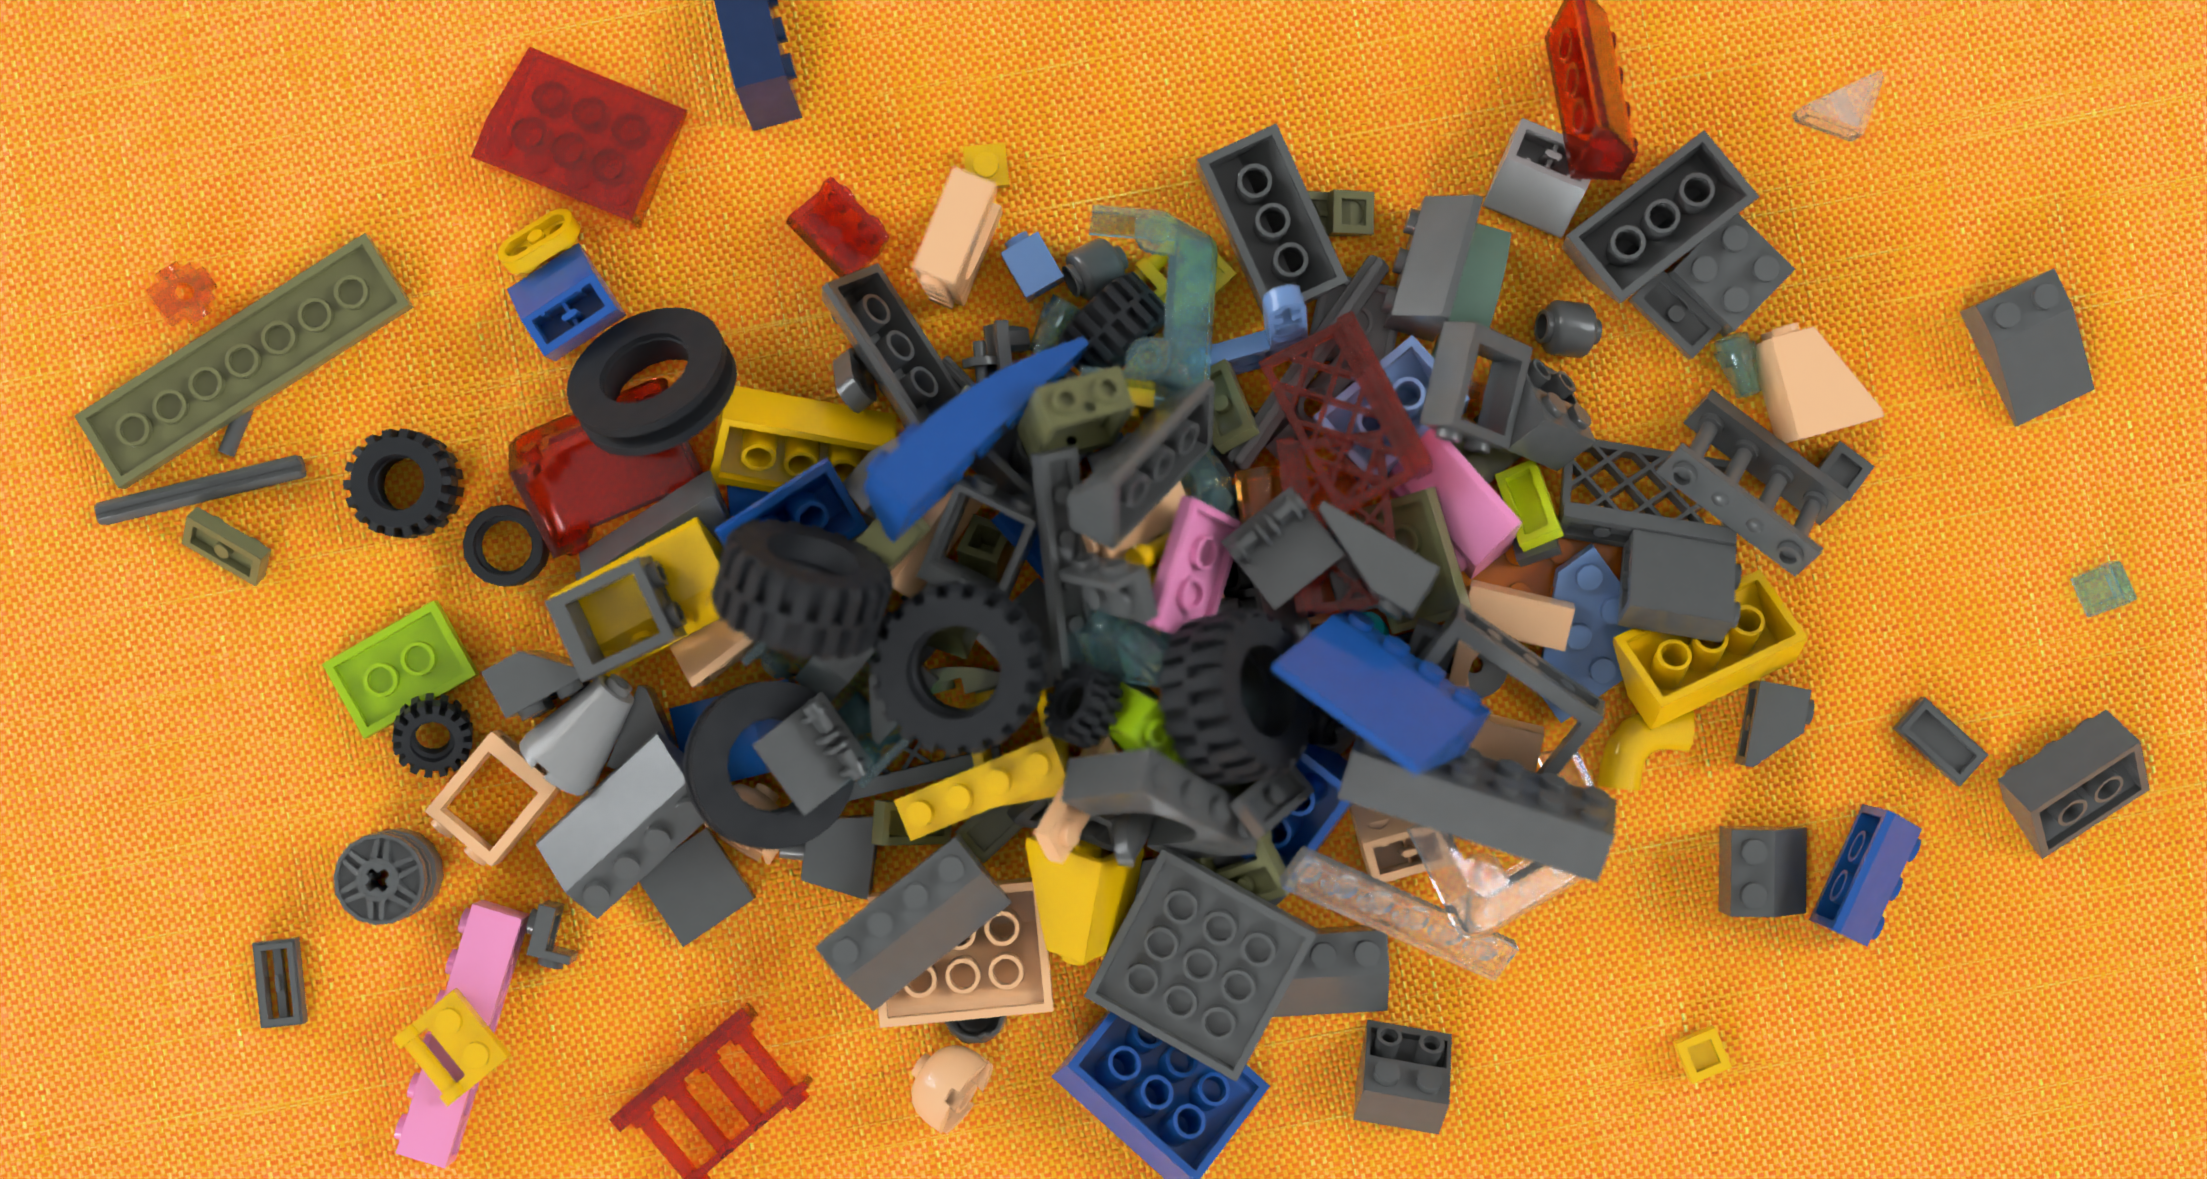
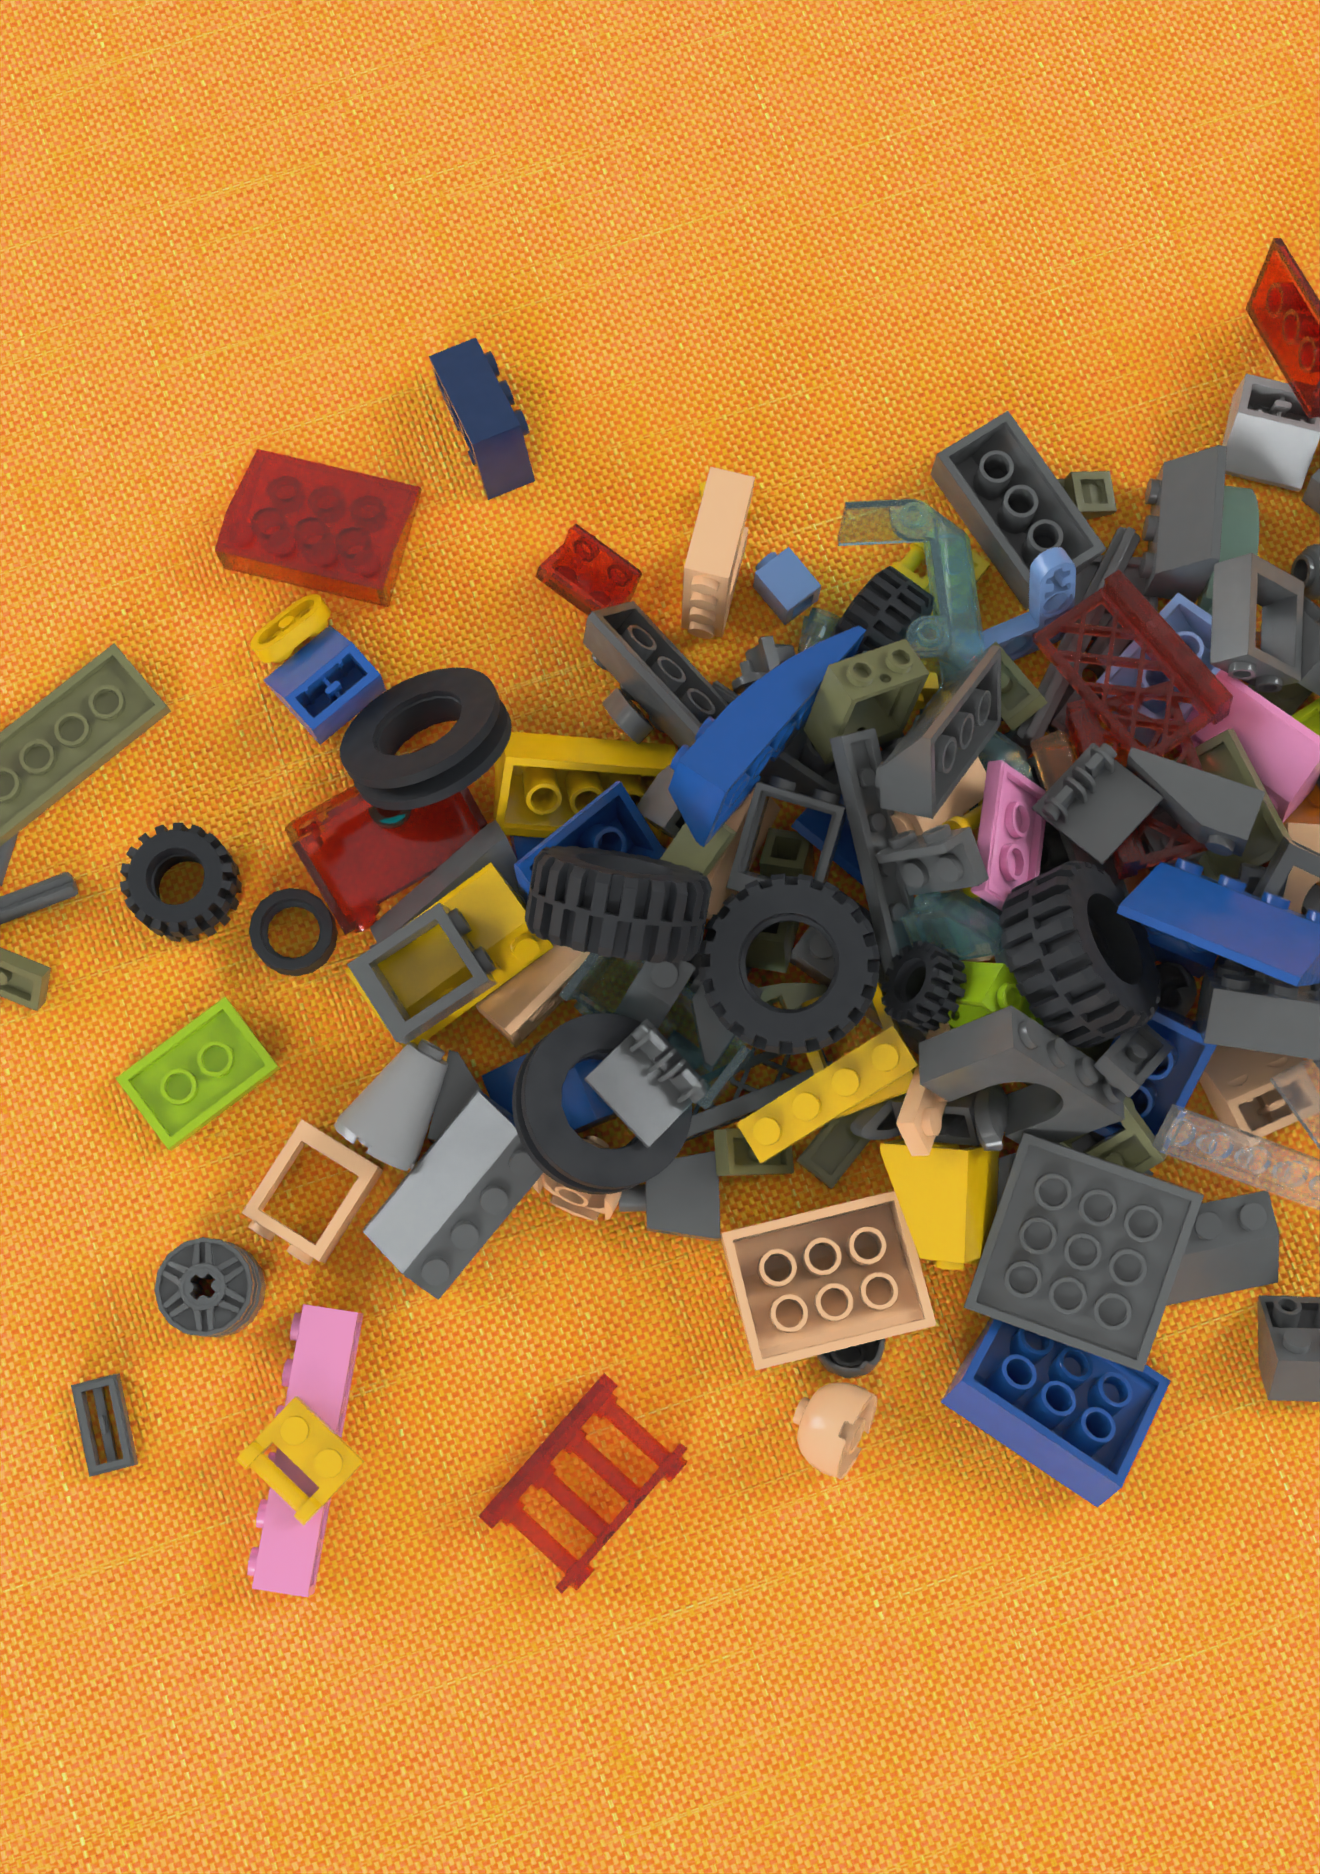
camera: 15 degrees left, 10 degrees down
black tyre [392,693,473,778] -> none
dark grey slope [481,650,591,721] -> none
dark grey bracket [526,900,578,969] -> none
dark grey tile [639,828,756,947] -> none
dark grey slope [815,834,1012,1011] -> none
dark grey head [1062,238,1129,301] -> none

